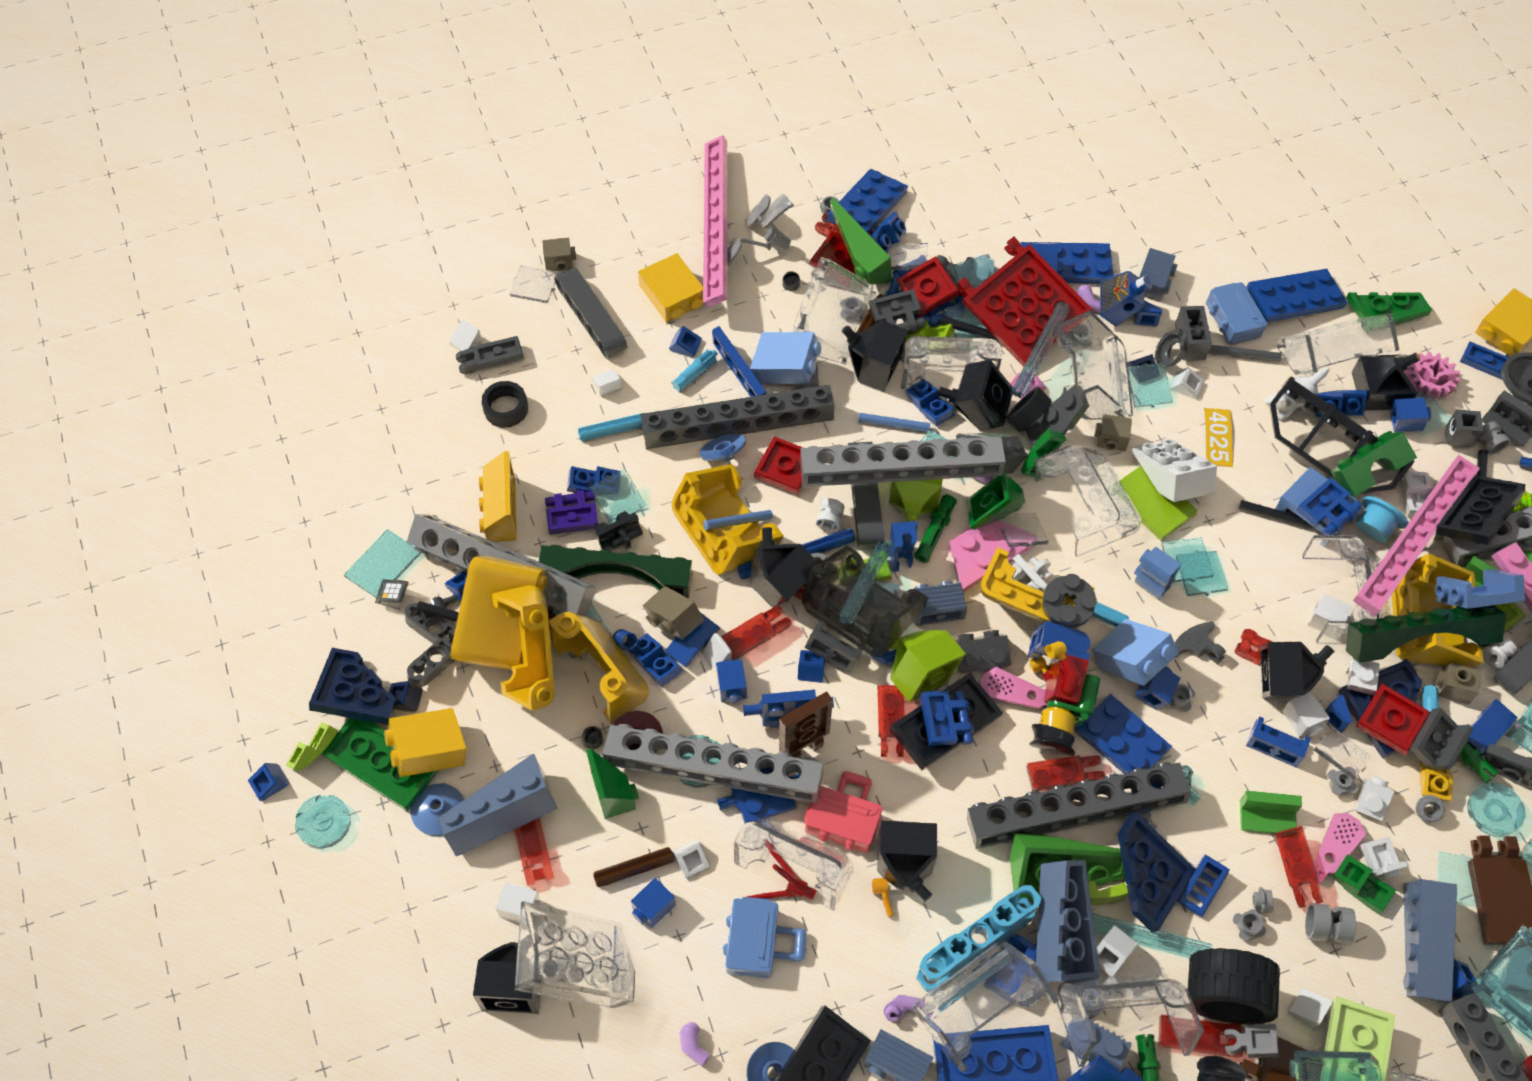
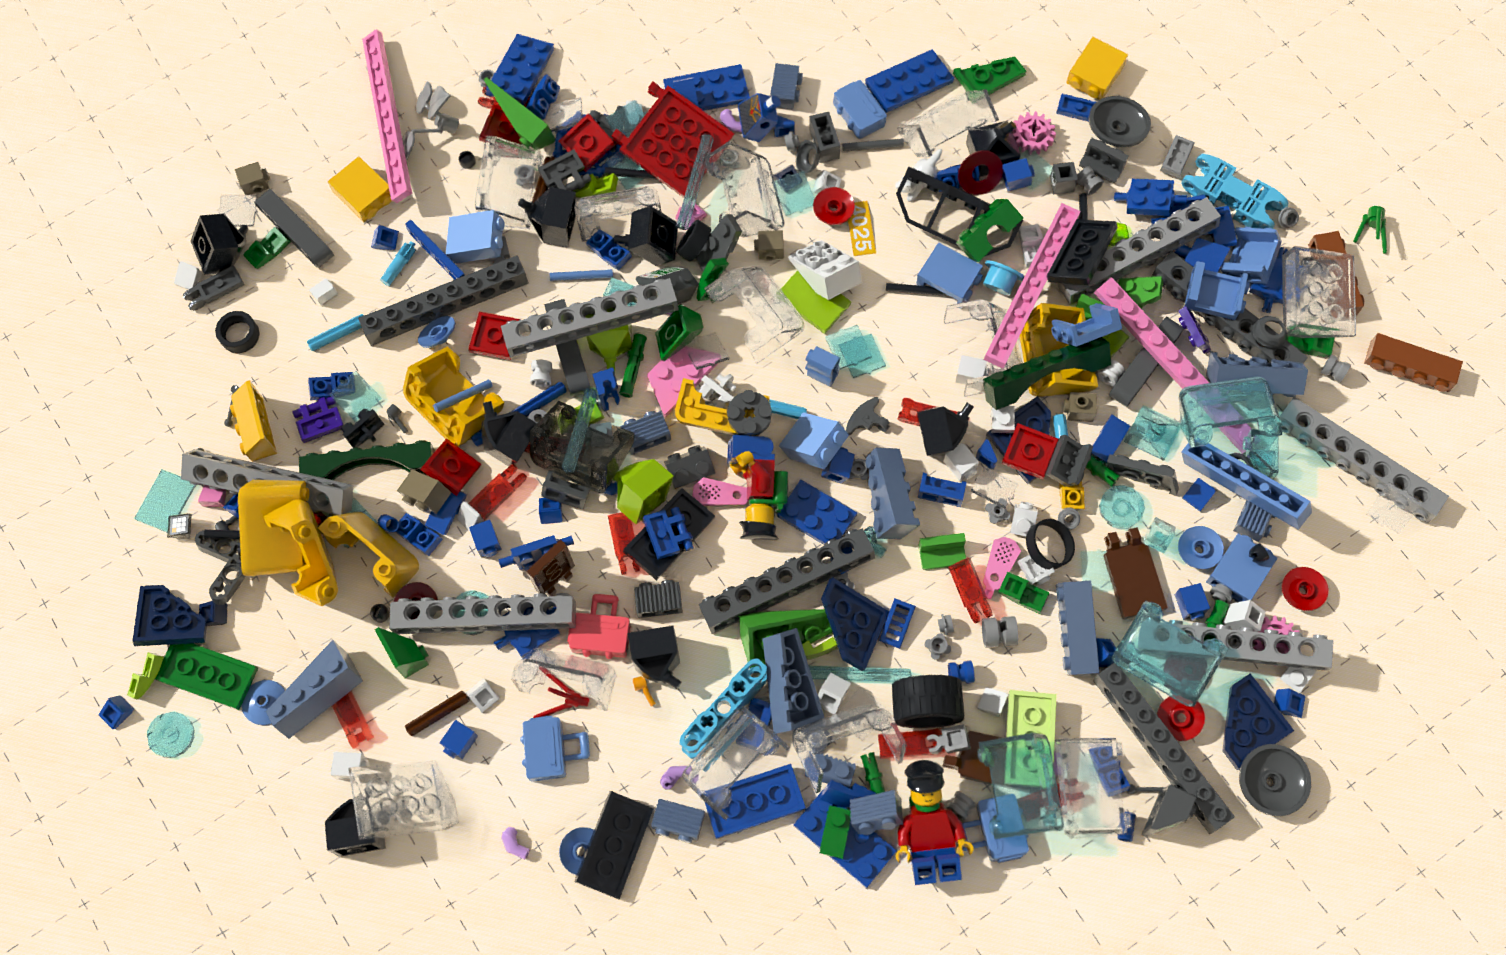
camera: 10 degrees left, 10 degrees up
yellow brick [384,708,467,777] -> none
clear red hinge [1026,755,1105,791] -> none
blue plate [1296,477,1362,538] -> none
none -> black piece [190,214,249,275]
none -> bright pink slope [198,485,226,507]
none -> dark grey hinge [224,385,240,427]
none -> green slope [243,227,291,269]
none -> dark grey hand [386,404,408,434]
none -> red plate [421,438,482,496]
none -> dark grey brick [634,580,683,618]
none -> light grey plate [784,131,800,152]
none -> red dish [813,187,855,225]
none -> sand blue wedge [866,447,920,539]
none -> blue wheel [948,660,975,684]
none -> dark red gear [958,150,1003,195]
none -> black tyre [1026,519,1075,570]

